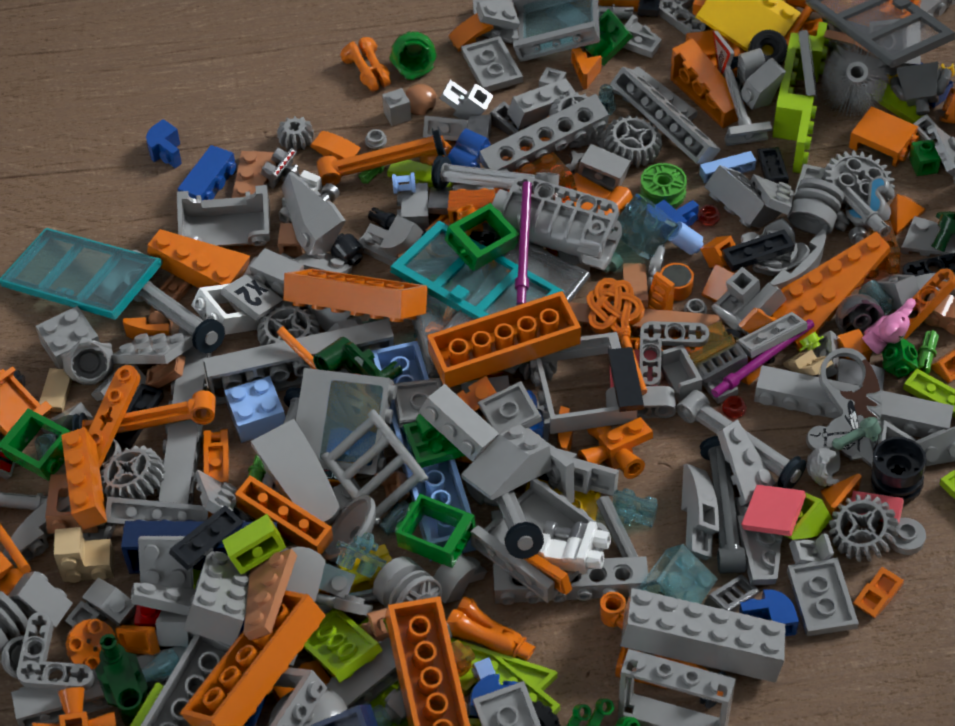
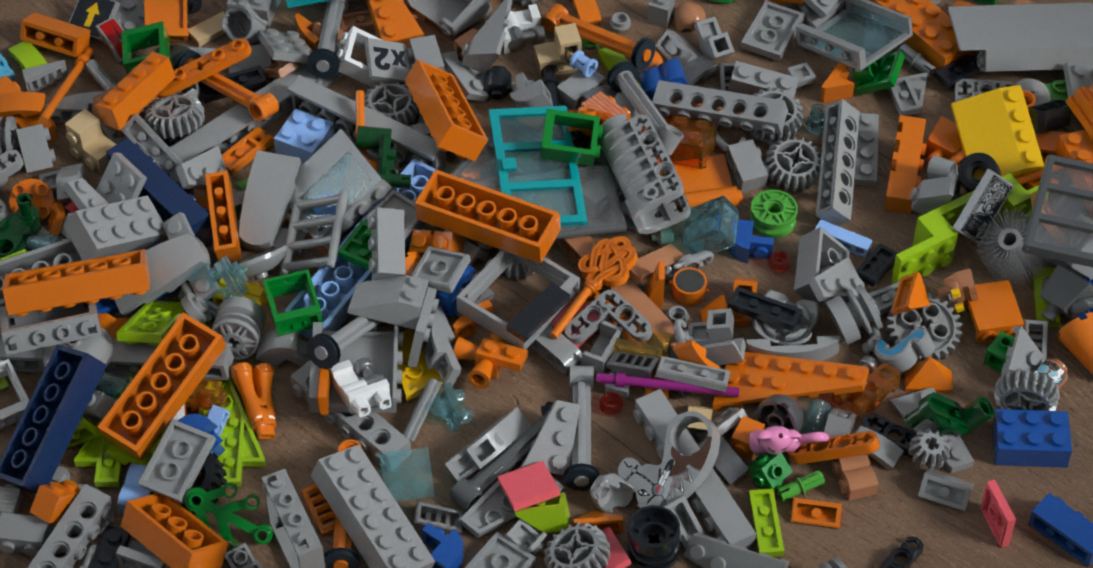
camera: 45 degrees right, 0 degrees up
black plate [169,505,243,571] -> none
lime brick [222,514,286,575] -> none
nougat wing [243,548,297,640] -> none
magenta bar [515,181,532,306] -> none
light blue brick [668,221,704,255] -> none
light grey piece [713,31,772,146] -> none
lime plate [799,332,824,352] -> none
sand green piece [832,417,881,450] -> none
light grey axle [842,187,891,238] -> none
none -> tan brick [534,23,582,78]
none -> orange slope [890,271,930,316]
none -> nougat piece [937,269,978,313]

